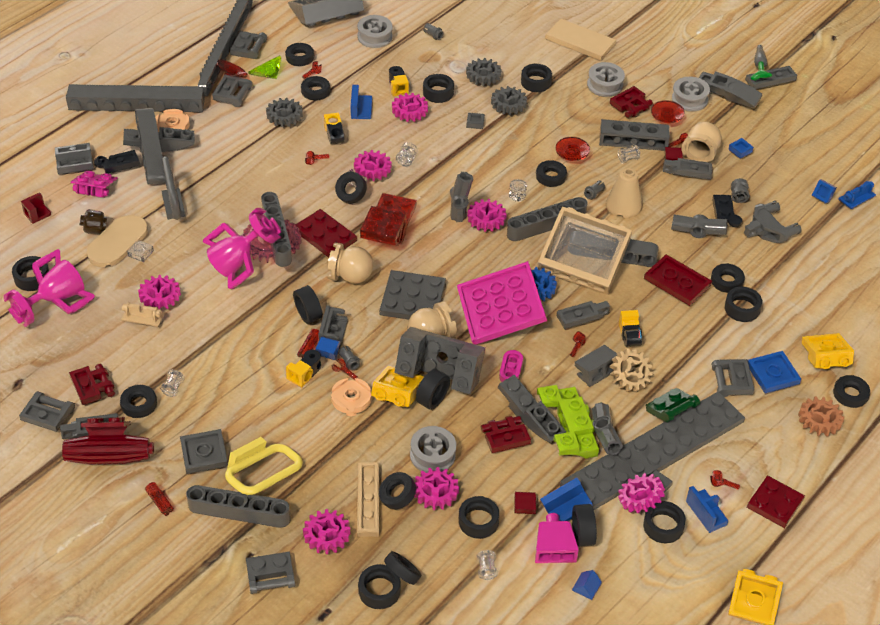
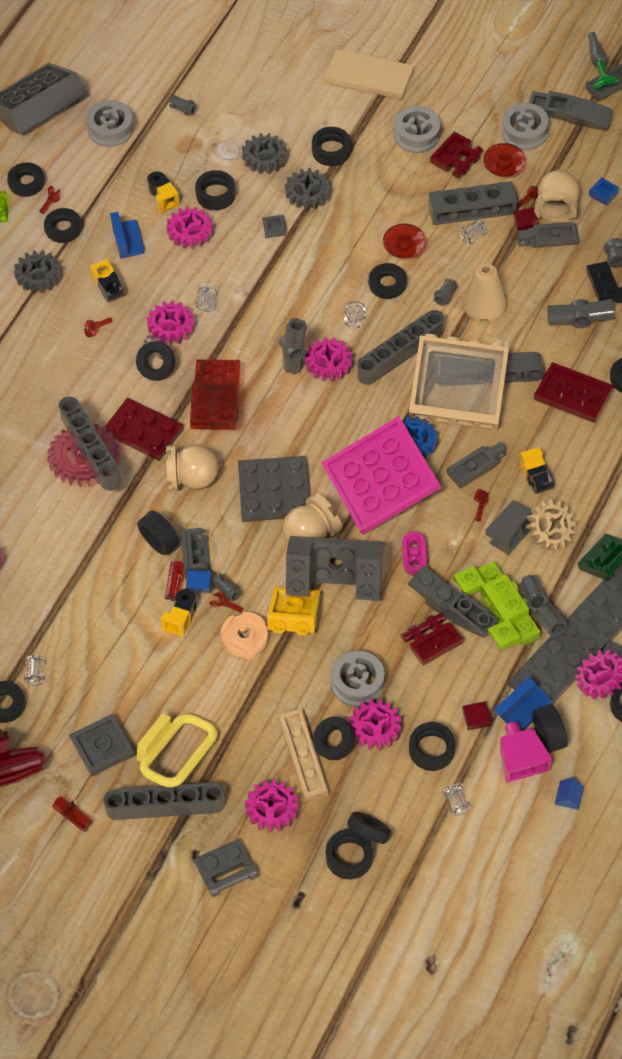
camera: 10 degrees left, 10 degrees up
dark pink piece [203,208,281,289] -> none
black tyre [416,369,450,409] -> none

